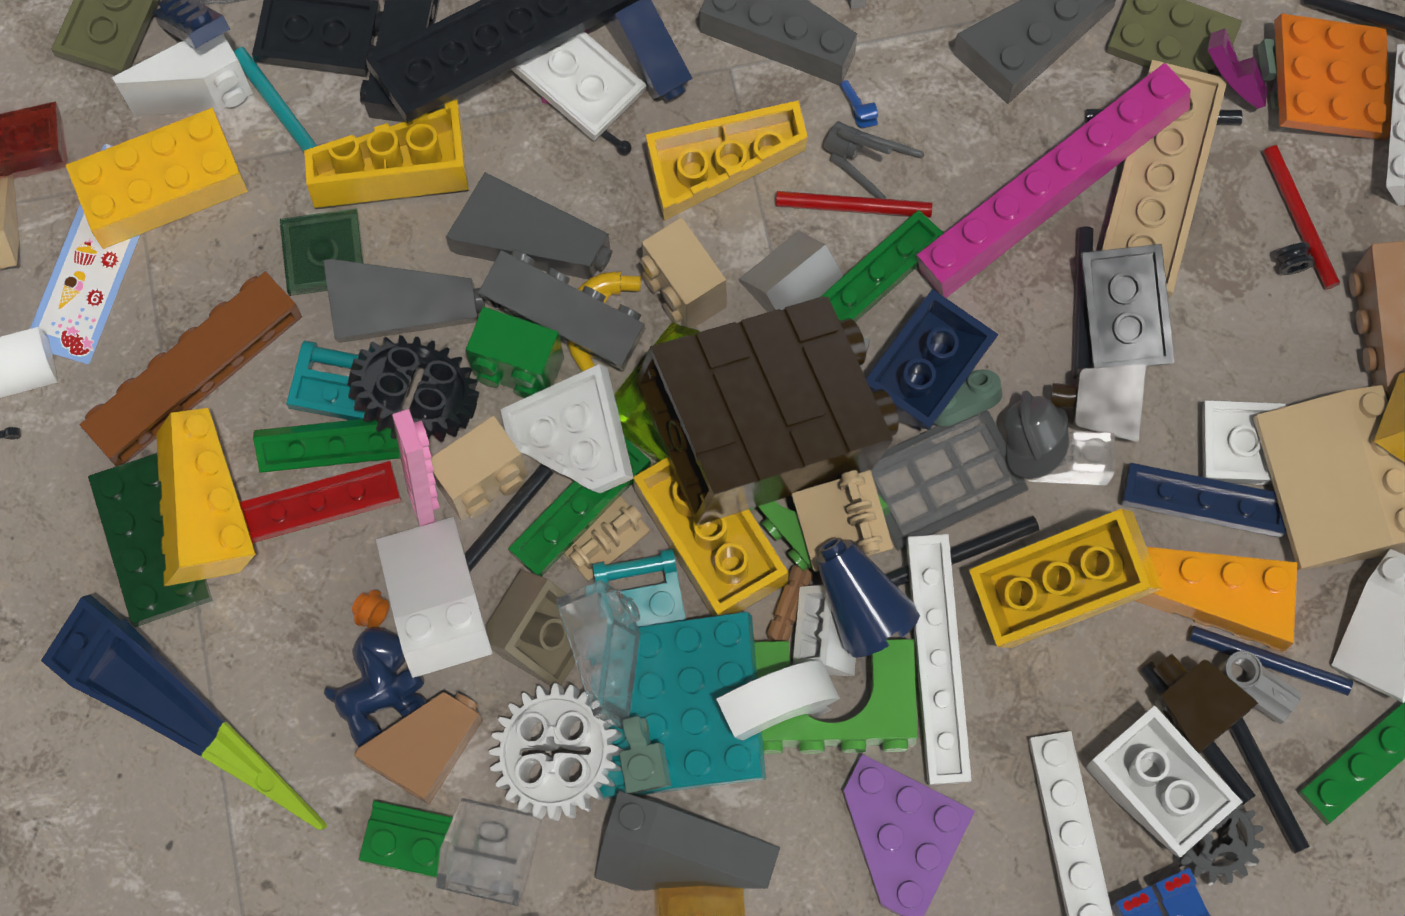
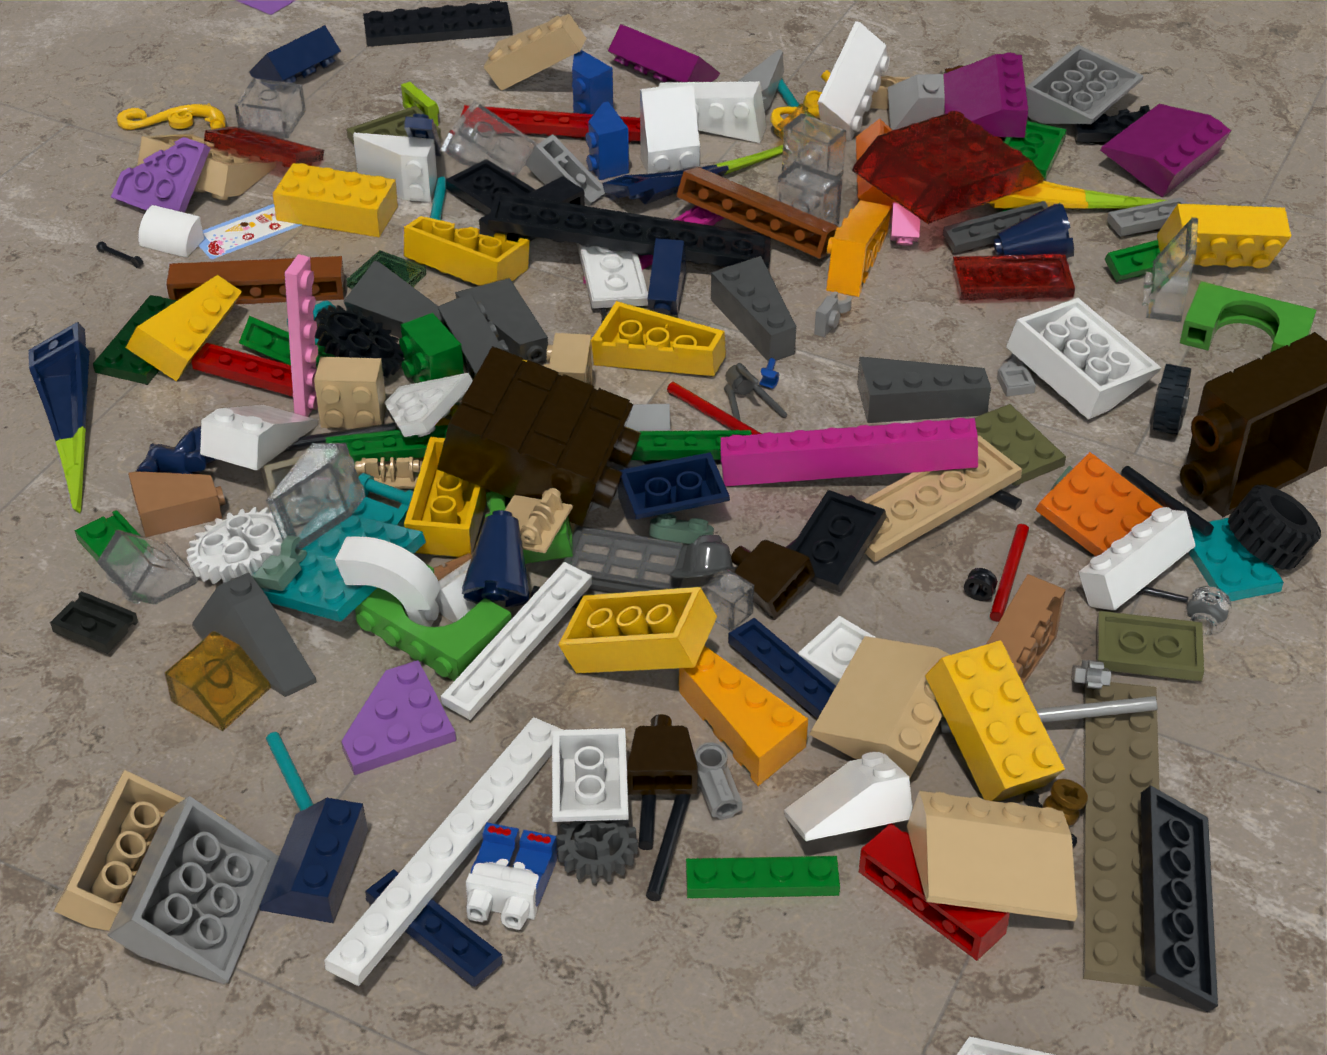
camera: 35 degrees right, 30 degrees down
dark blue bar [1188,626,1353,696] -> none
magenta slope [1208,28,1268,109] -> none

